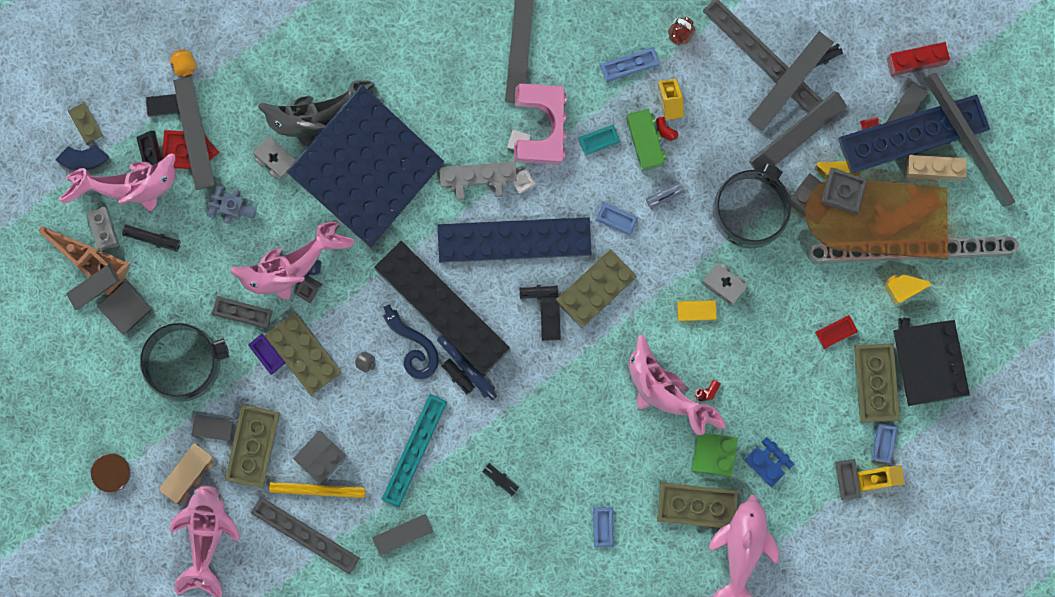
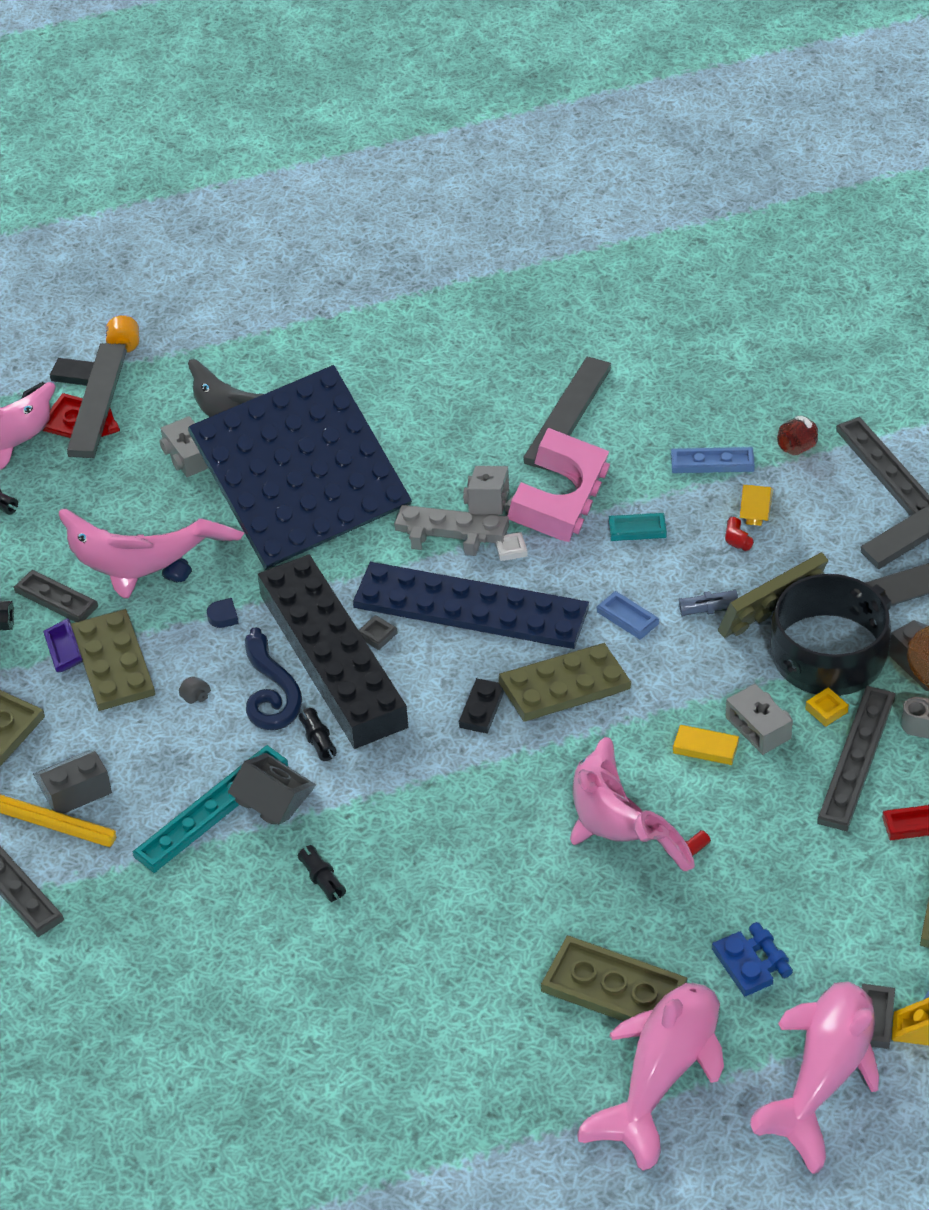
camera: 25 degrees right, 35 degrees down
sand blue piece [207,186,257,224] -> none
dark grey slope [294,275,323,304] -> none
dark grey tile [372,514,433,556] -> none
dark blue plant [437,335,497,400] -> none
black pin [519,285,559,300] -> none
medium blue tile [593,507,614,547] -> none
bright green brick [626,109,667,172] -> none
bright green slope [692,433,738,478] -> none
none -> dark blue tile [207,598,239,628]
none -> dark grey slope [228,753,316,825]
none -> dark grey tile [359,615,398,650]
none -> light grey brick [463,466,510,515]
none -> olive plate [718,552,829,638]
none -> bright pink animal [750,981,879,1174]
none -> yellow plate [805,687,849,727]
none -> dark grey tile [817,686,896,832]

